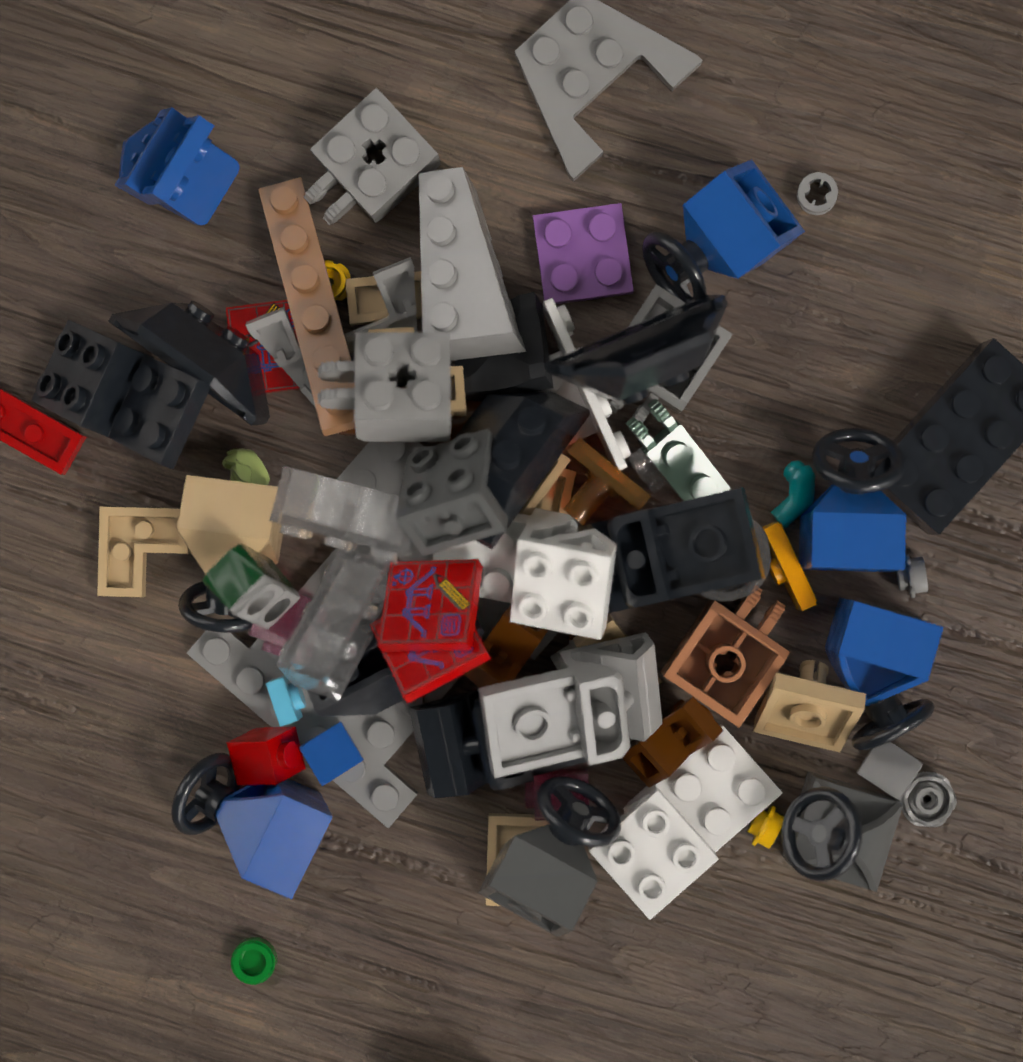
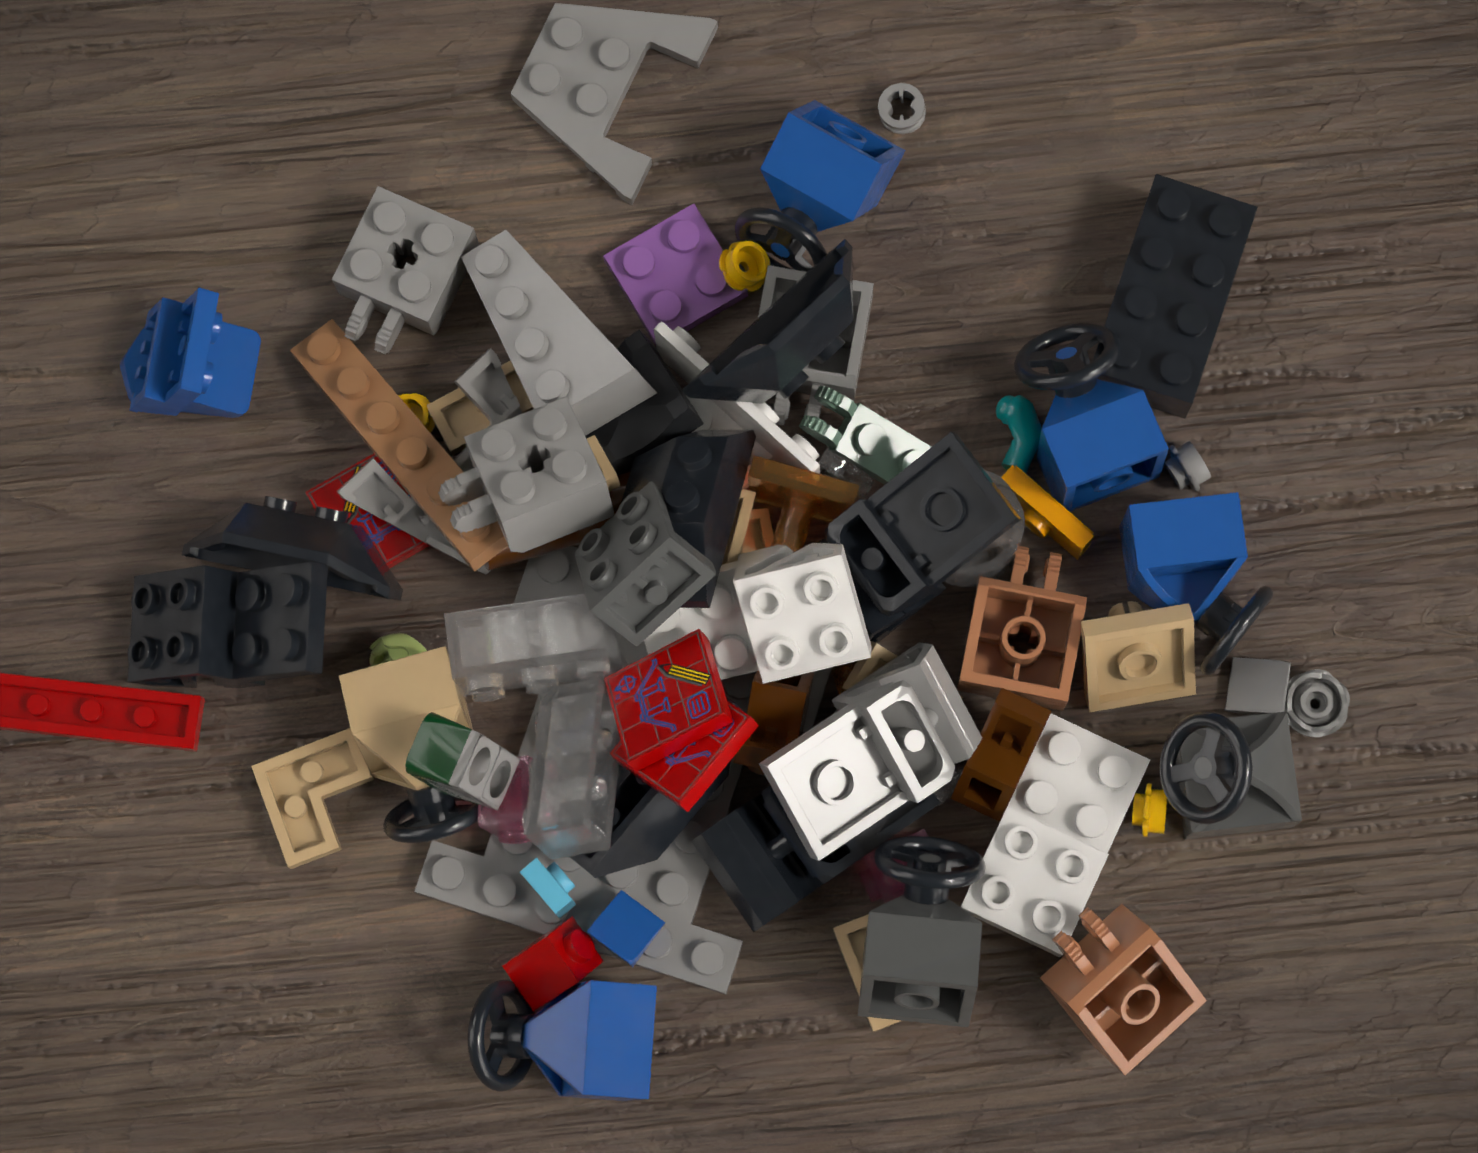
camera: 15 degrees left, 10 degrees down
none -> yellow plate [719,241,770,292]
none -> nougat hinge [1040,904,1207,1076]

